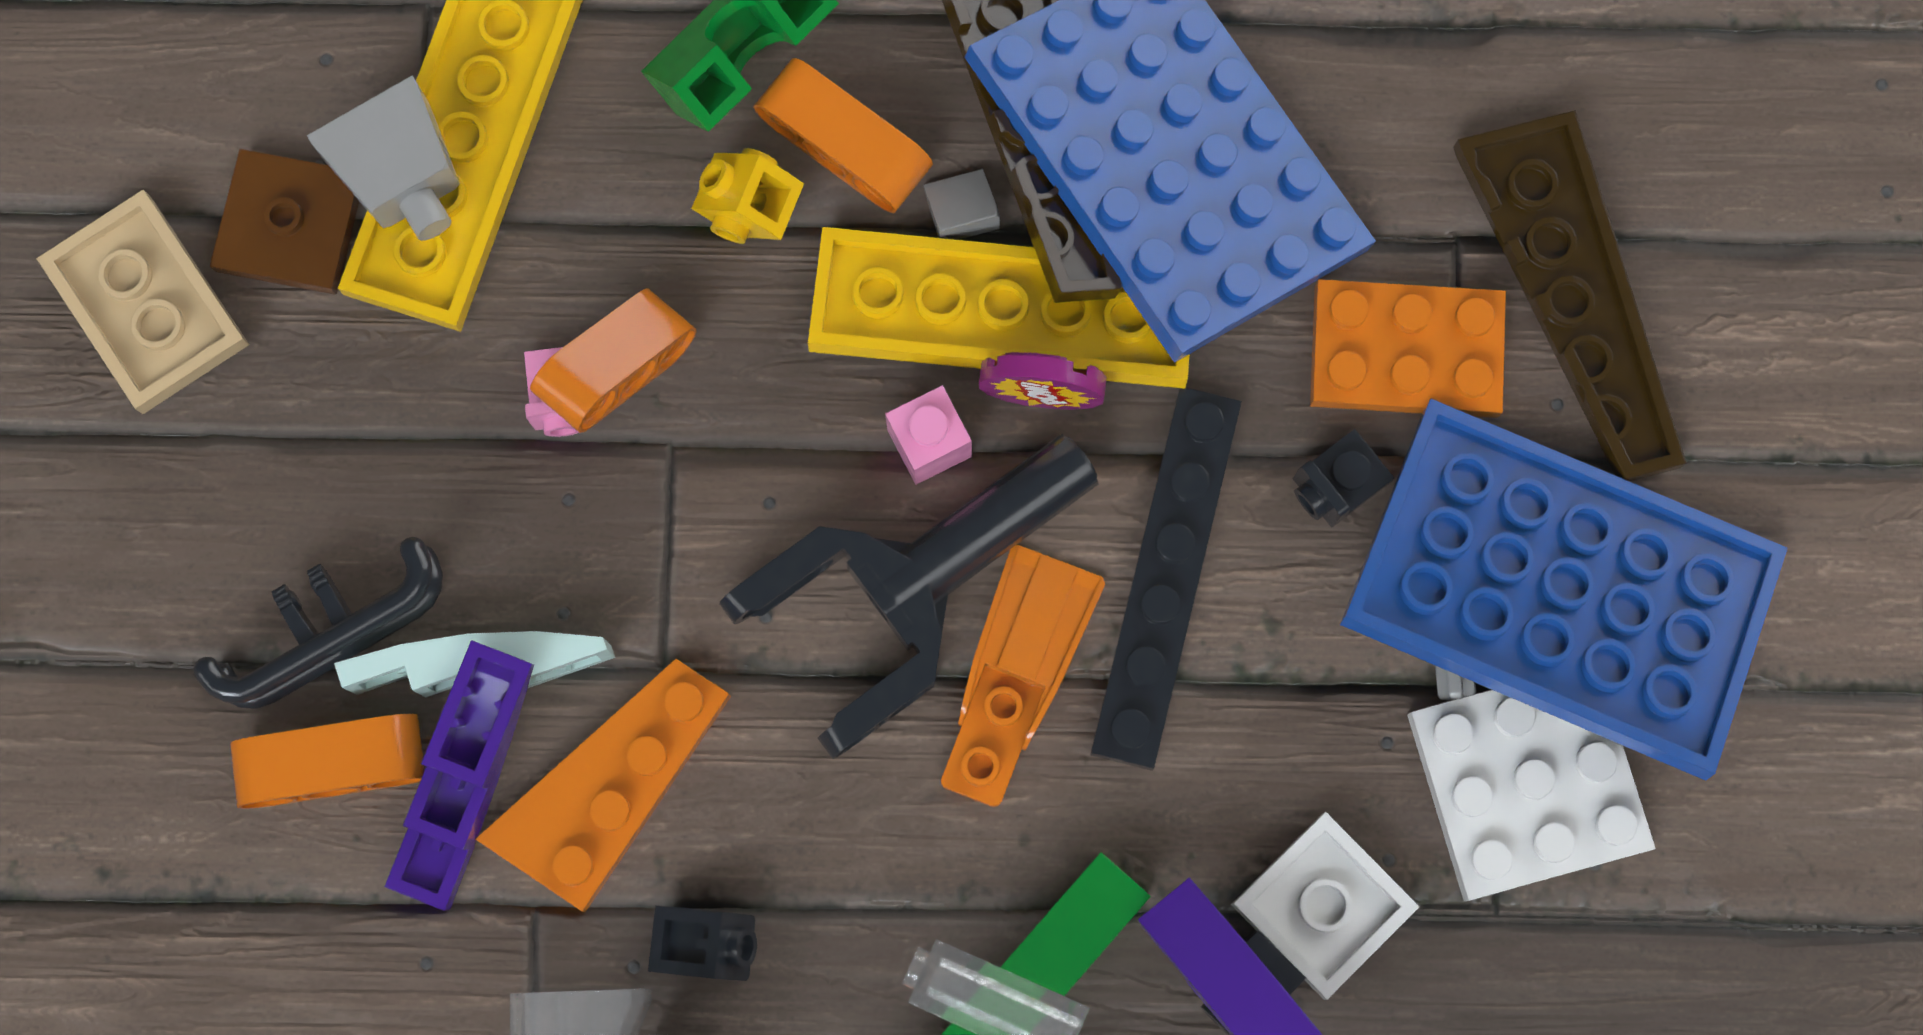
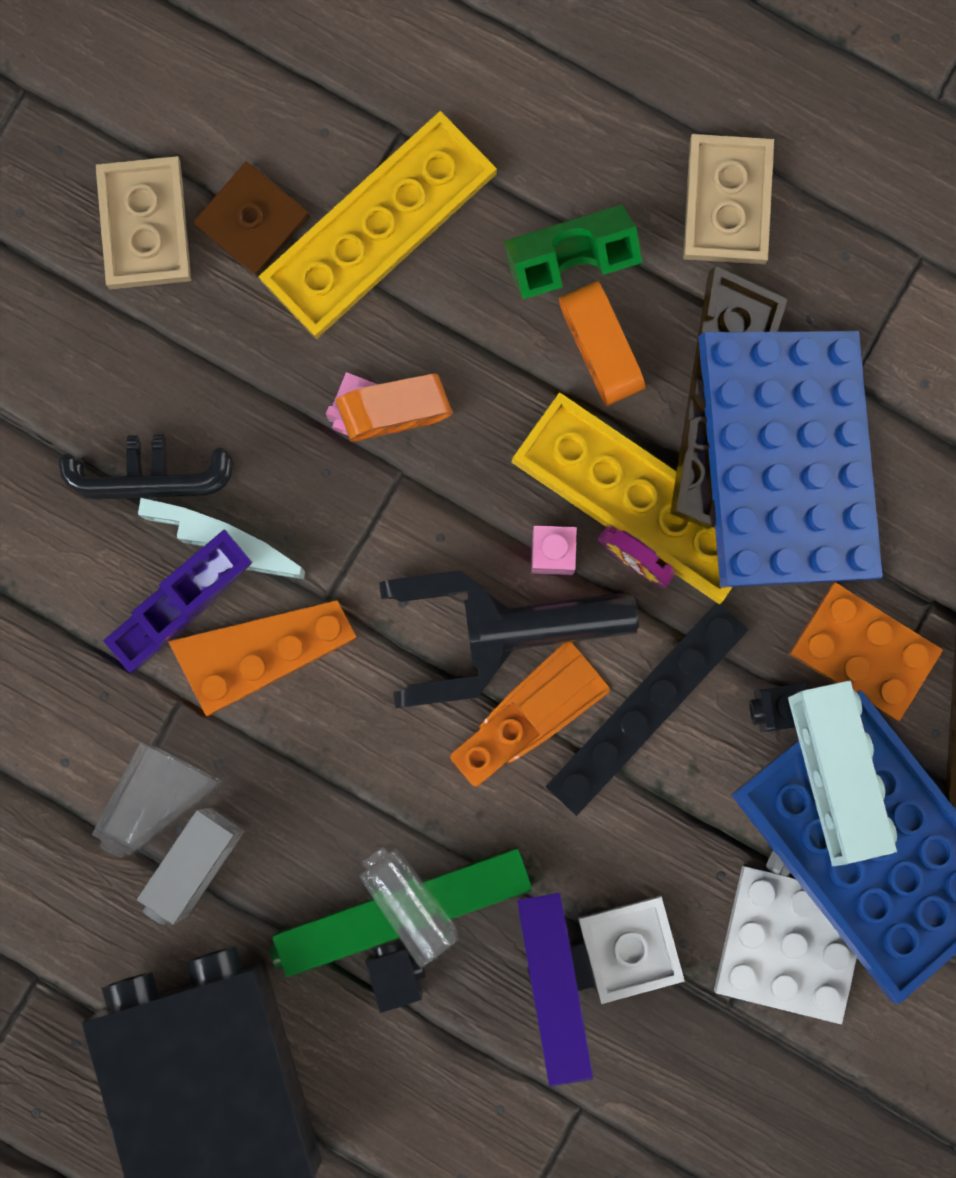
camera: 30 degrees right, 5 degrees up
orange beam [230,714,425,809] -> none
light grey torso [307,75,459,241] -> none
black bracket [648,905,757,981] -> none
yellow brick [691,148,804,244] -> none
light grey slope [923,169,1000,240] -> none
none -> light aqua brick [788,680,897,867]

